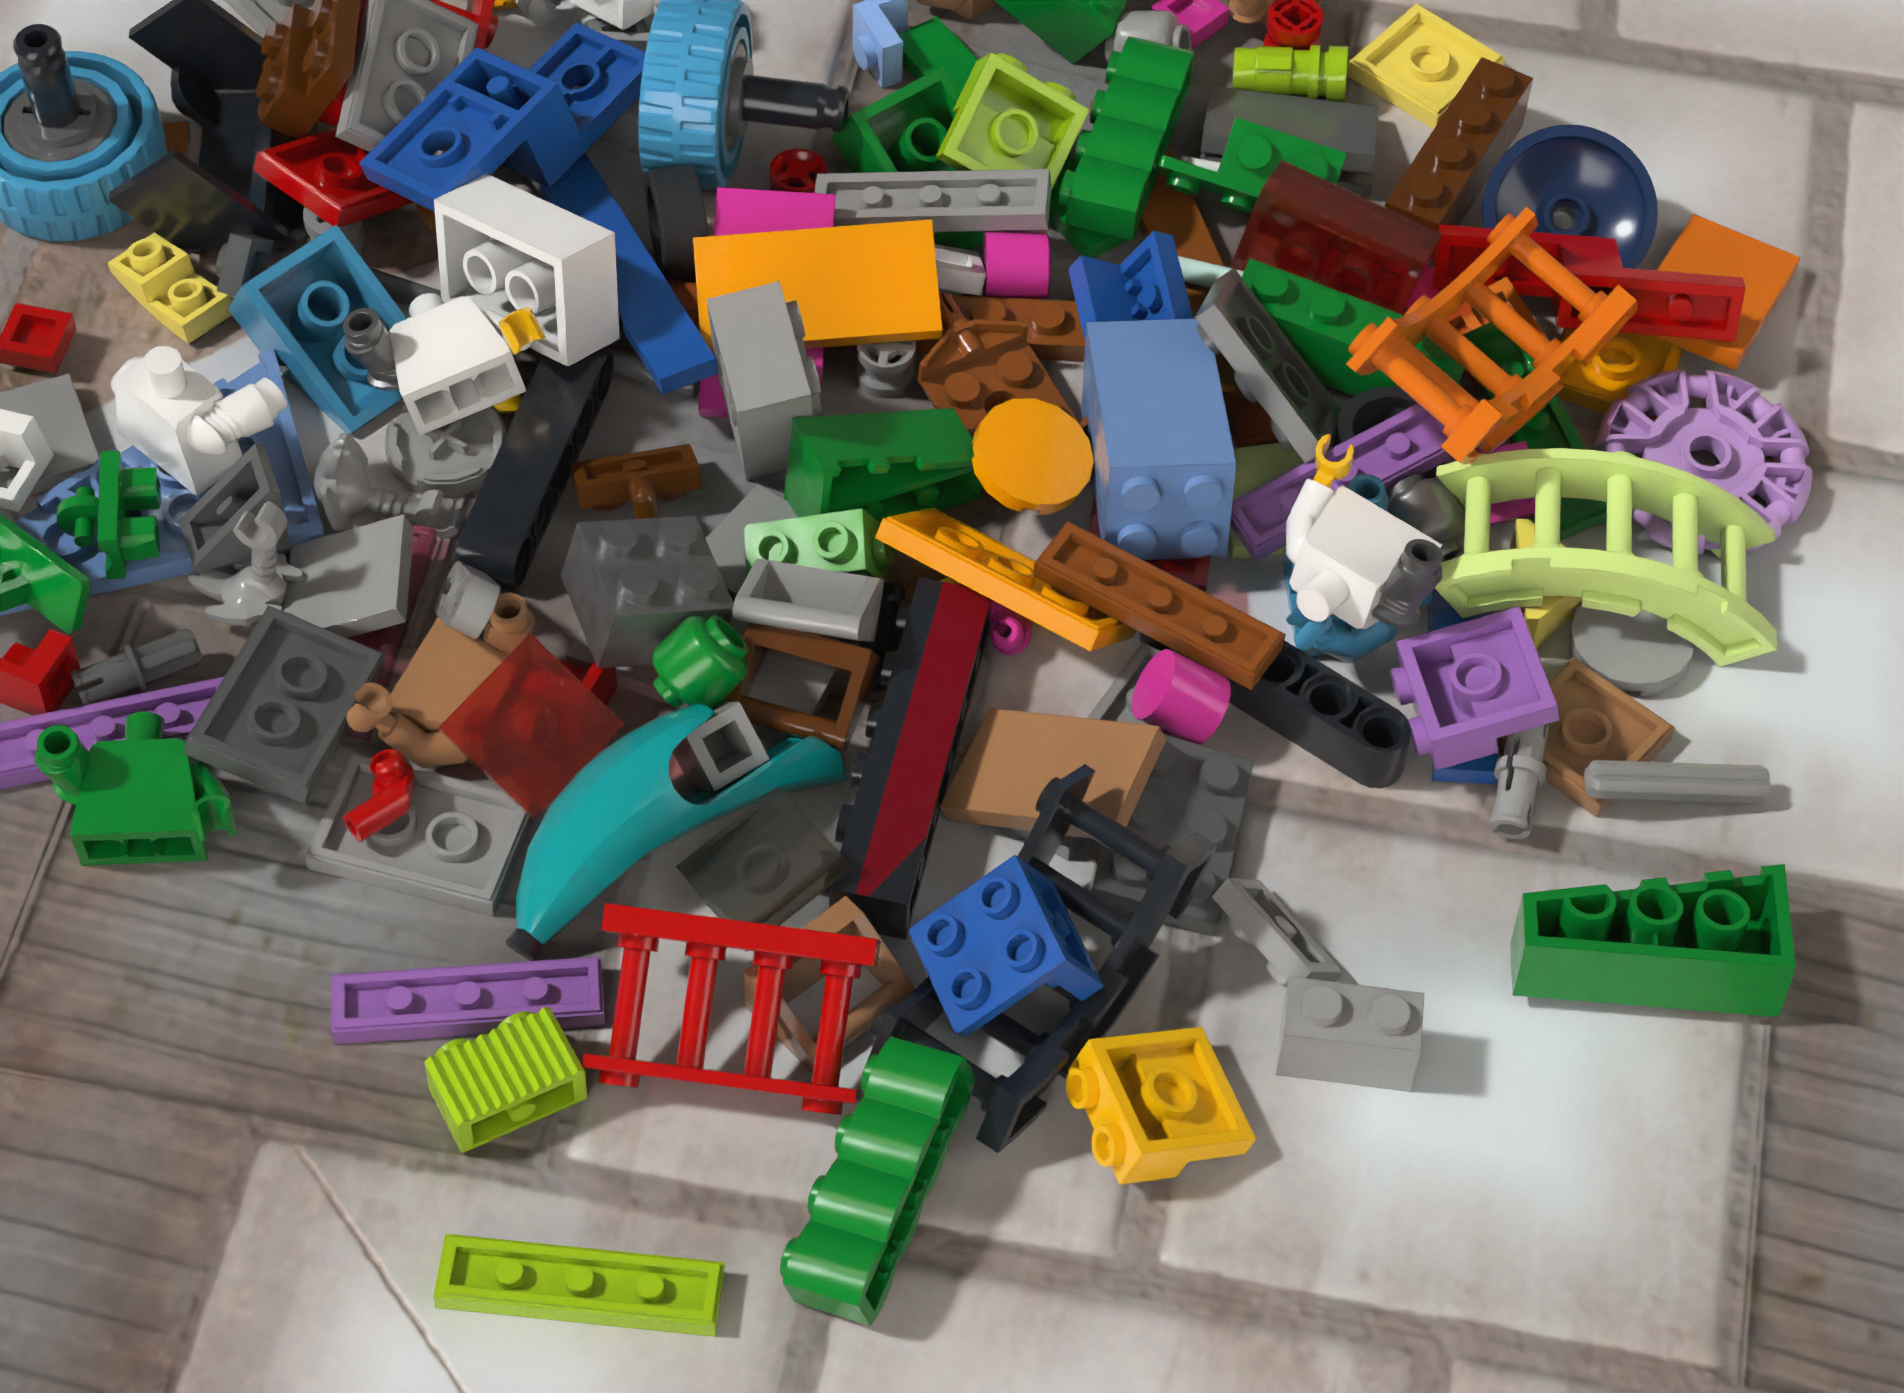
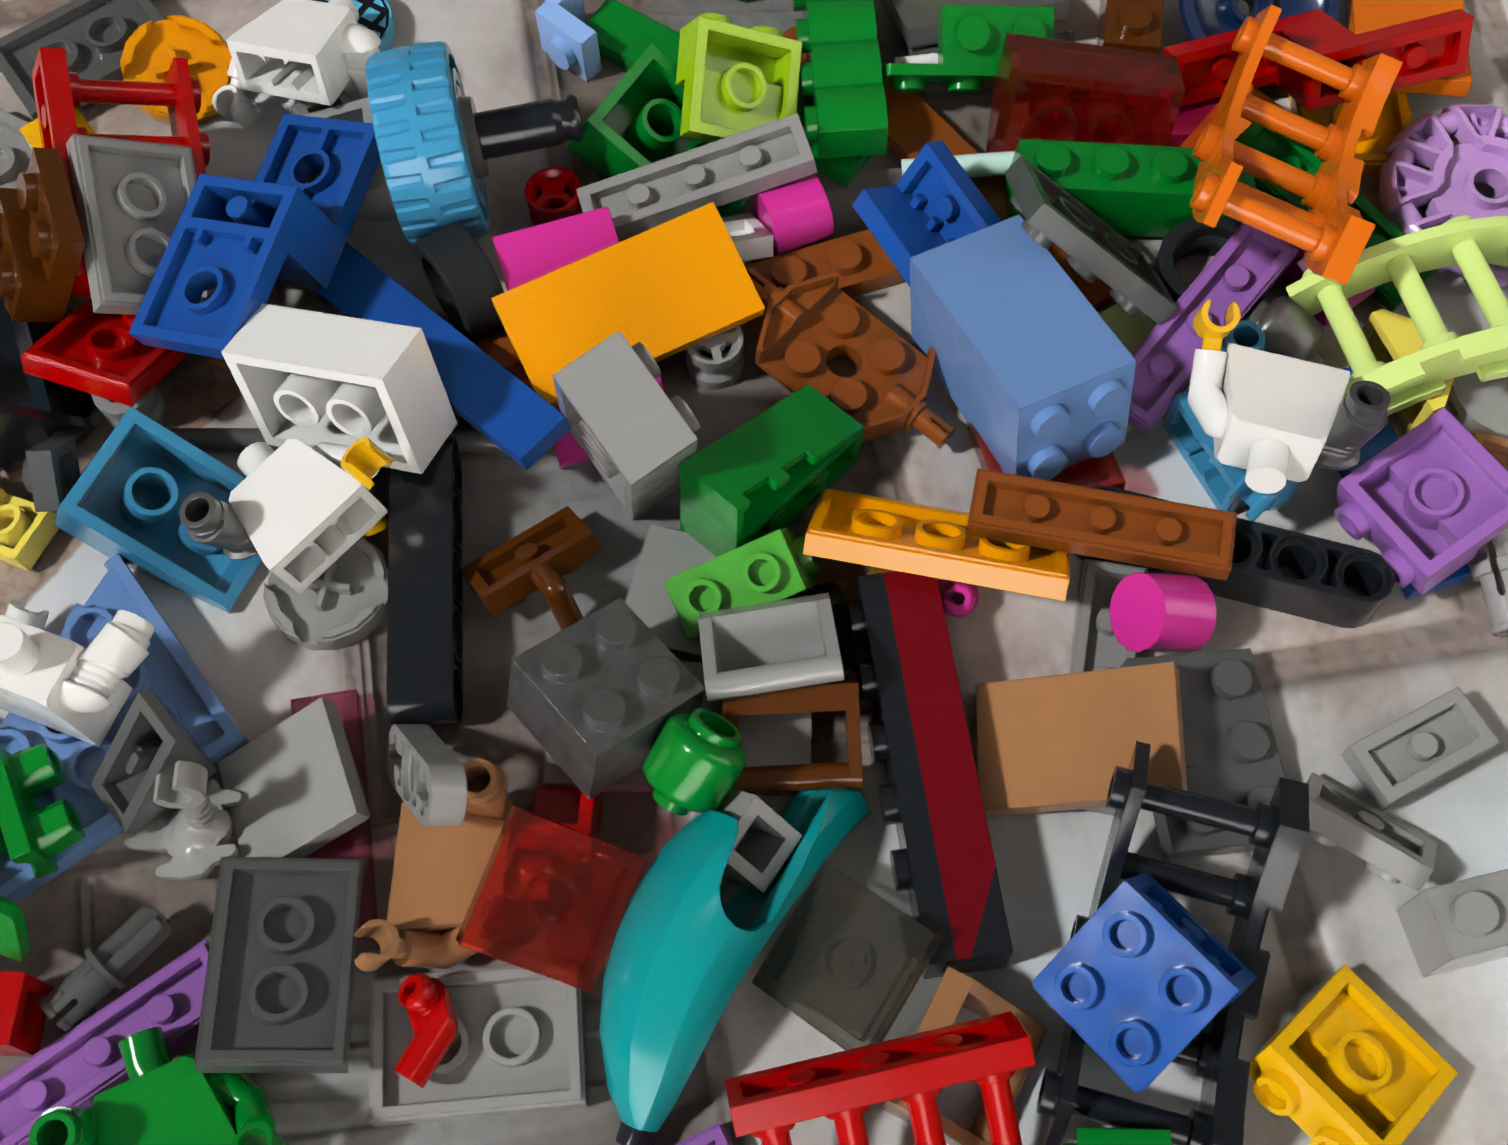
camera: 15 degrees left, 10 degrees up
light grey piece [314,433,466,538] -> none
light orange tile [971,398,1094,515] -> none
none -> light grey plate [1341,686,1500,811]

